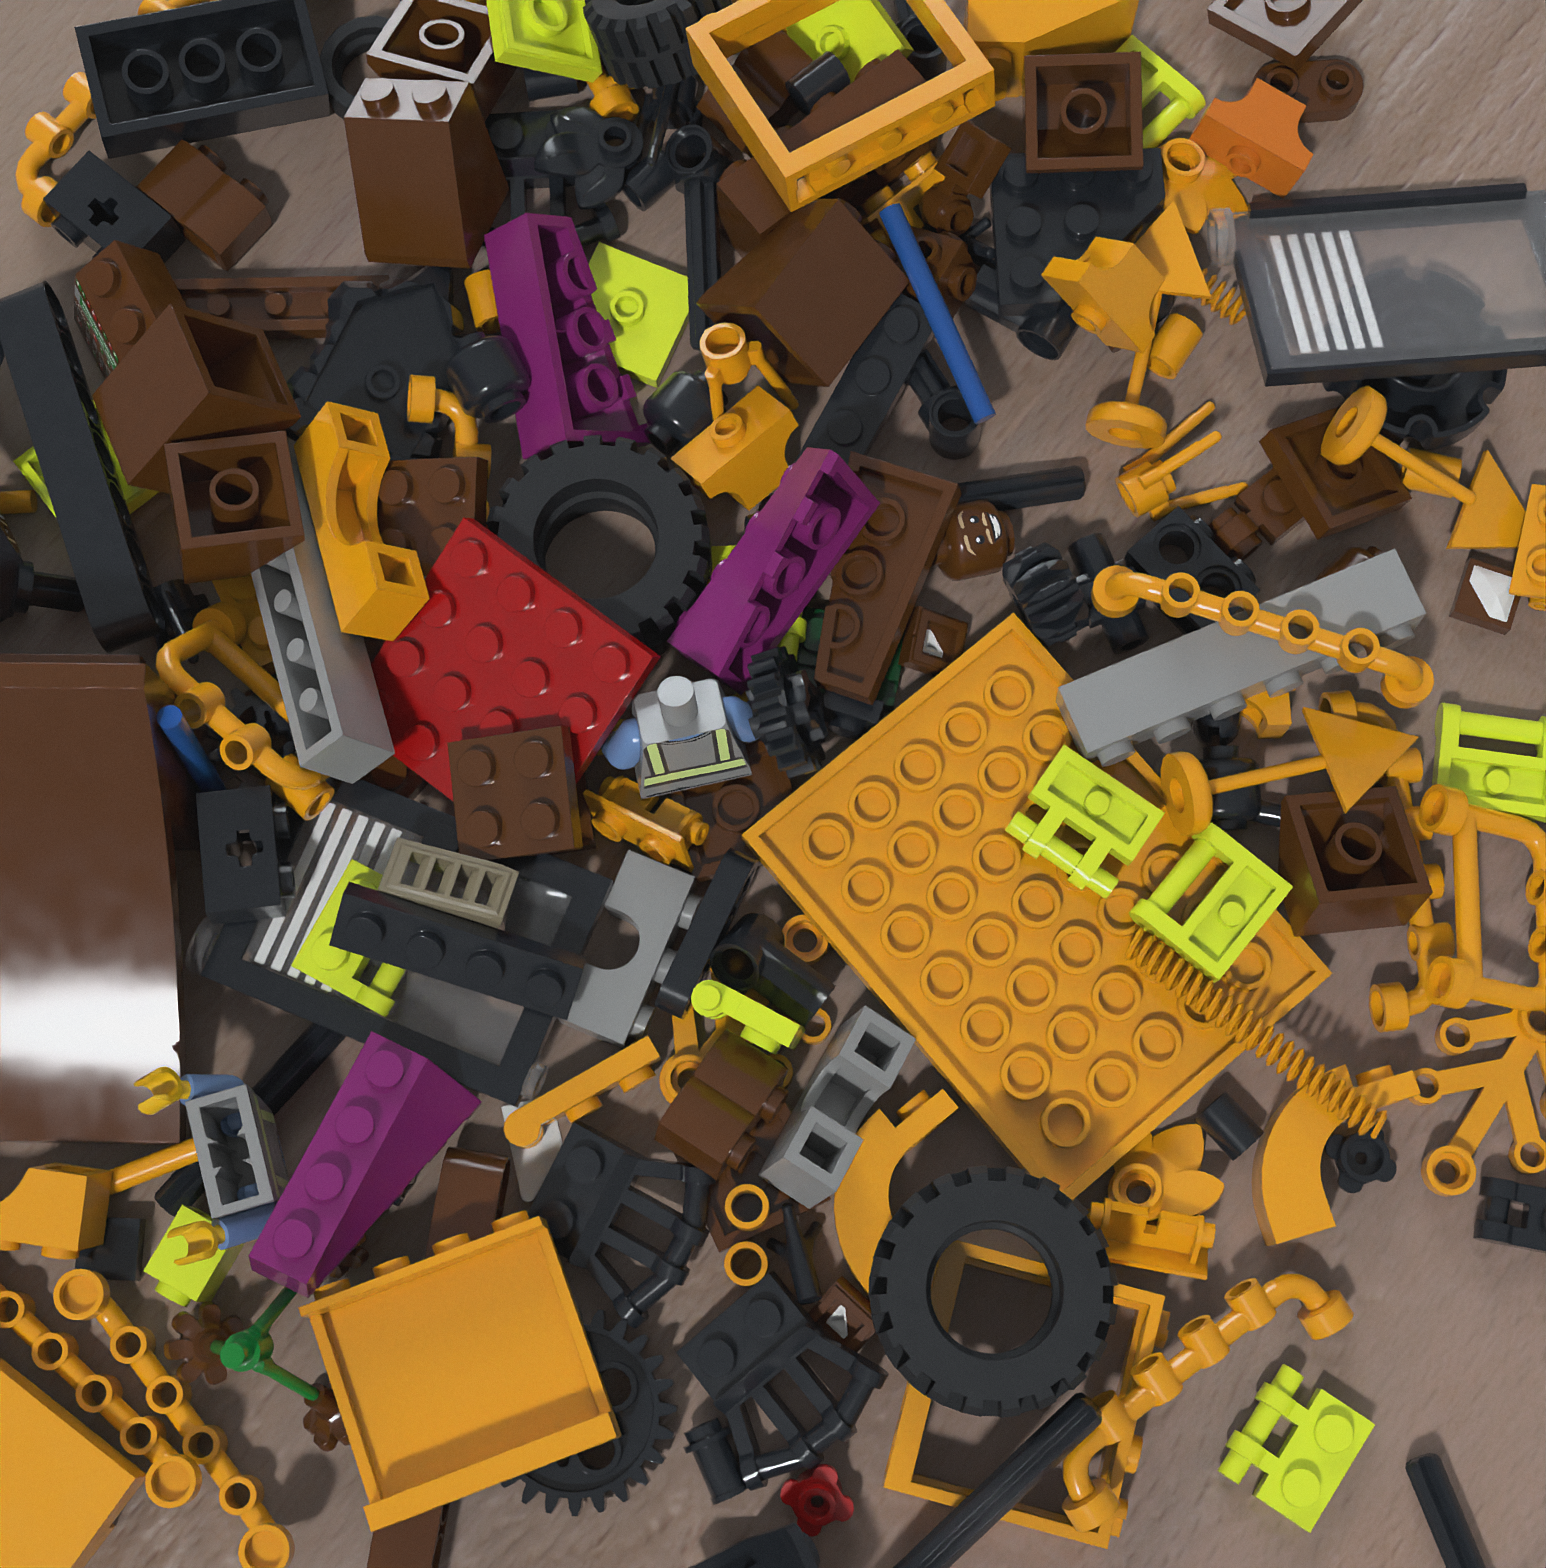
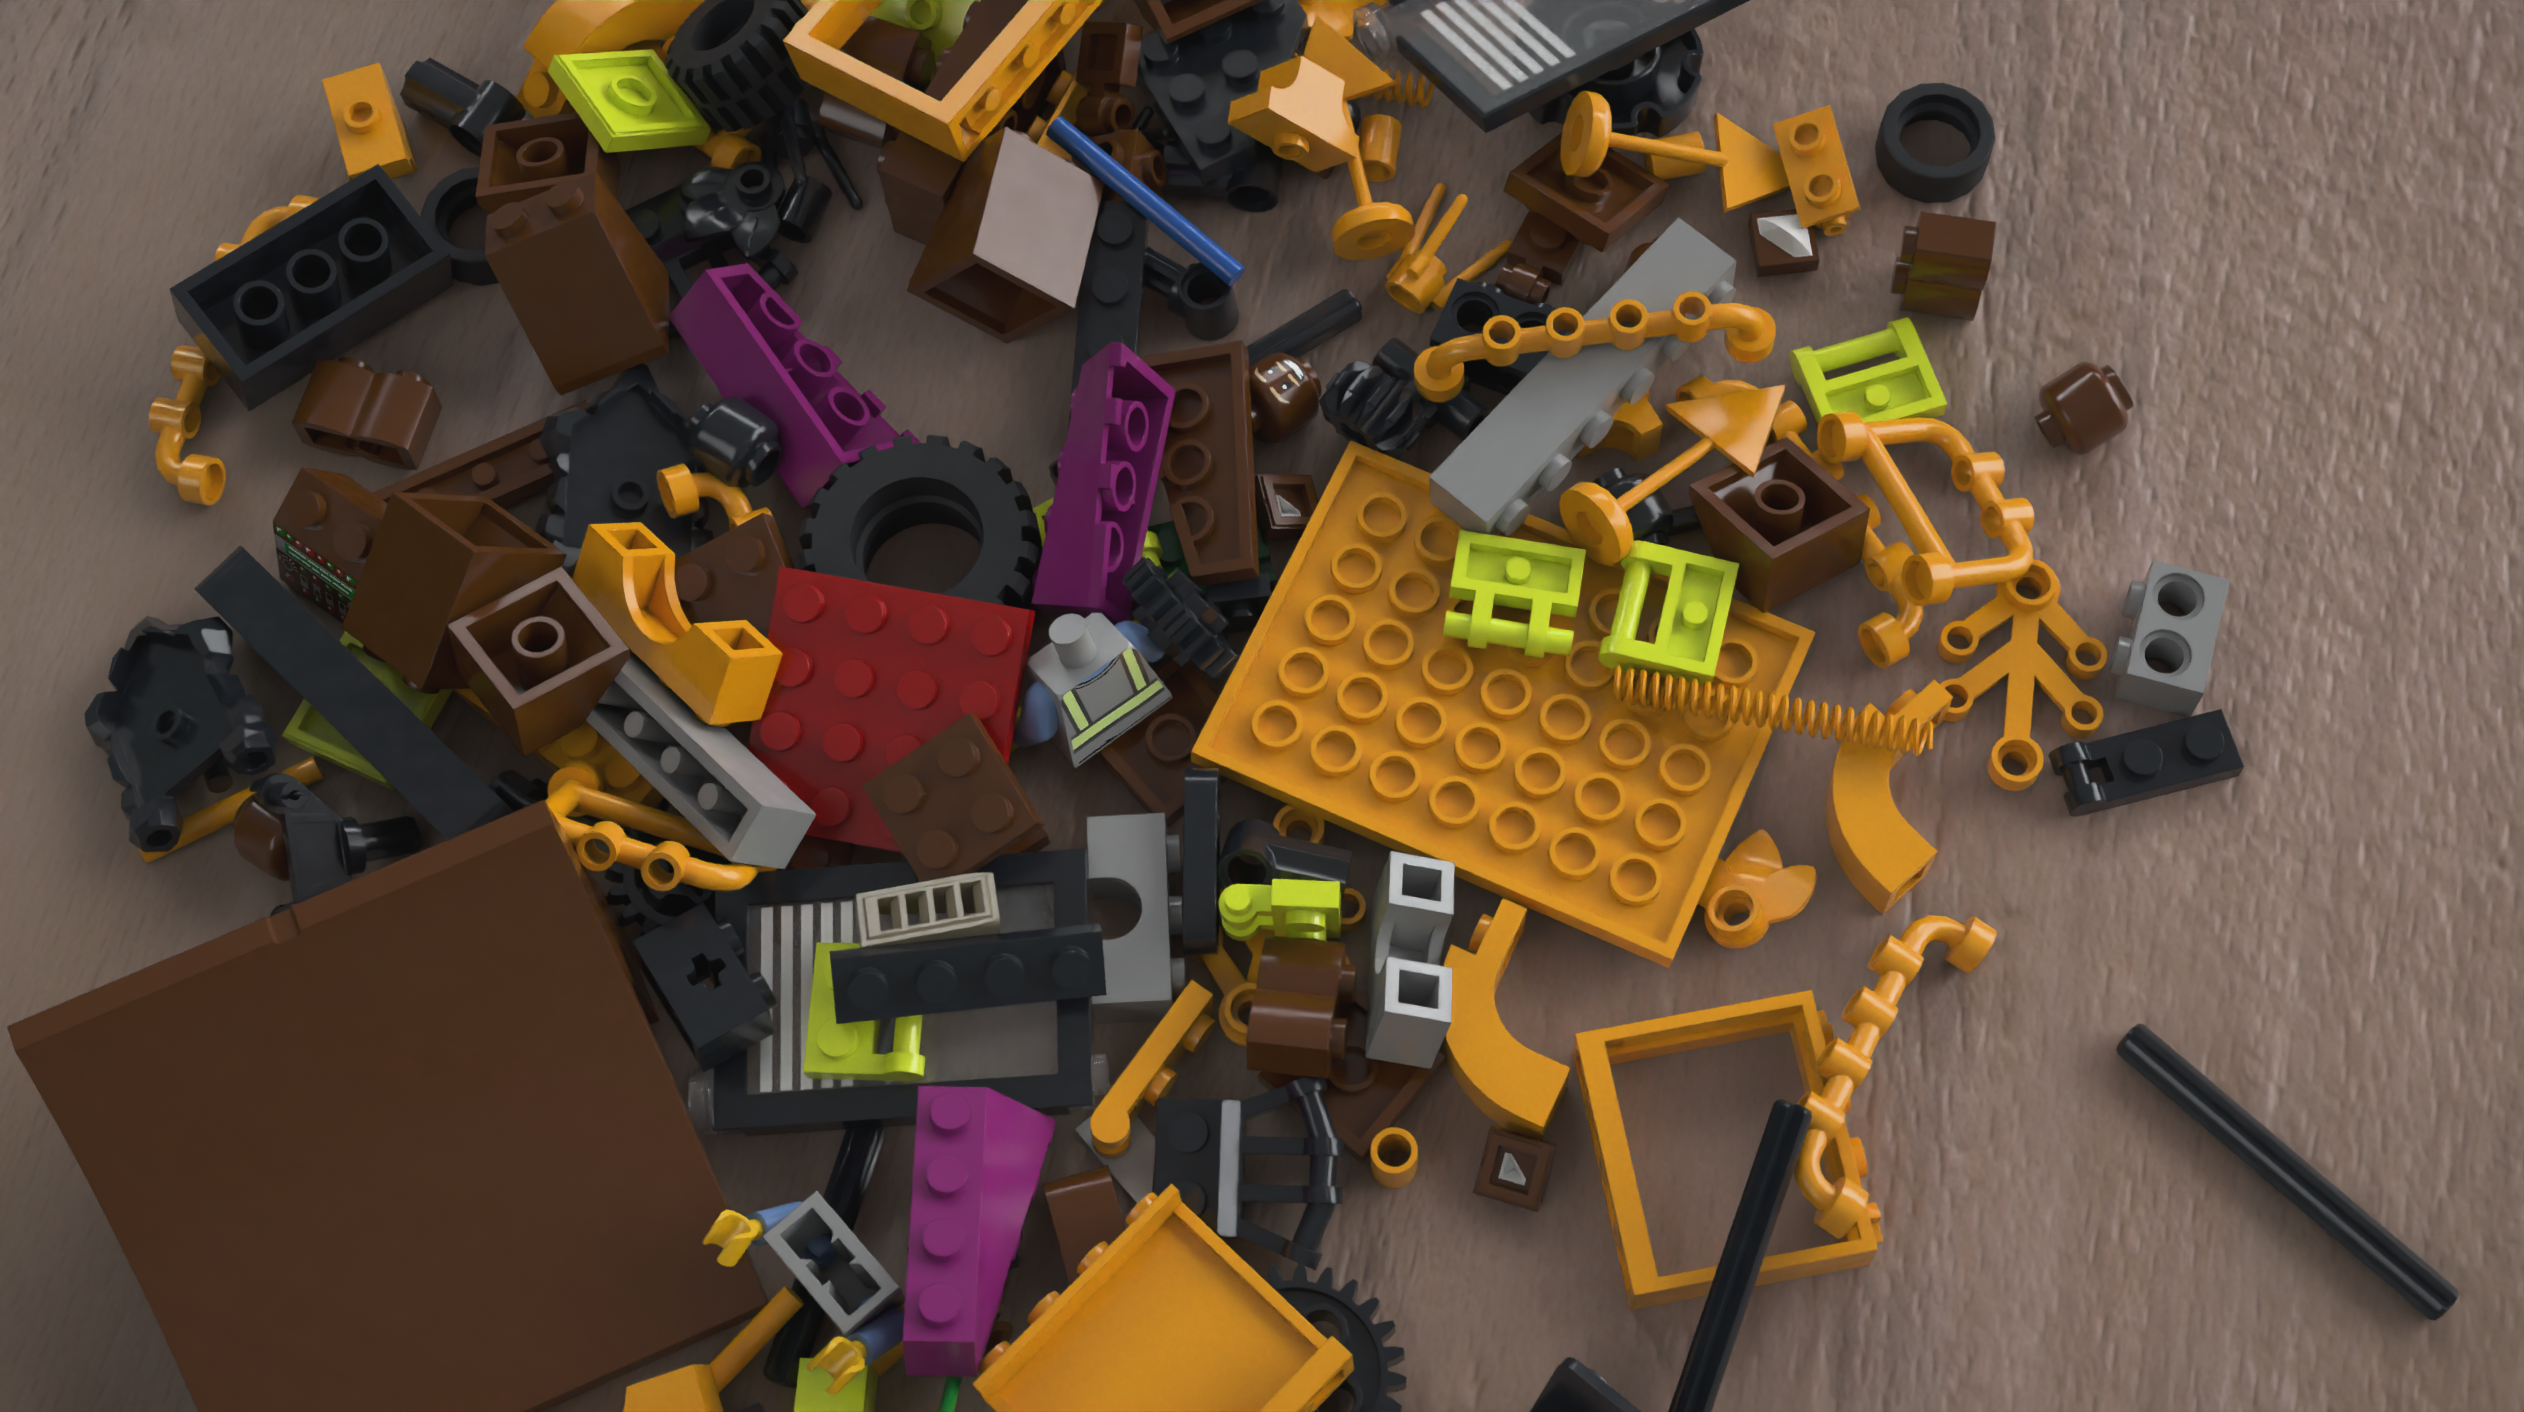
camera: 25 degrees left, 10 degrees down
black brick [43,151,186,263] -> none
blue bar [156,705,227,793] -> none
light orange hinge [265,754,334,821] -> none
light orange hinge [464,269,501,334] -> none
black hinge [523,68,579,101] -> none
light orange hinge [583,775,709,873] -> none
neon yellow plate [589,242,689,388] -> none
black head [643,370,728,455] -> none
black axle [665,125,734,351] -> none
light orange brick [670,386,799,511] -> none
black plate [676,1271,889,1491] -> none
black pin [683,1417,748,1505] -> none
light orange plant [700,322,799,420] -> none
light orange hinge [725,1184,770,1231] -> none
black bar [766,1203,822,1305] -> none
red plate [780,1464,854,1537] -> none
black hinge [785,51,850,115] -> none
black tyre [868,1165,1118,1418] -> none
light orange hinge [1086,1197,1216,1280] -> none
black hinge [1192,711,1241,746] -> none
black hinge [1195,1091,1264,1161] -> none
neon yellow plate [1217,1364,1375,1533] -> none
black plate [1325,1125,1397,1193] -> none

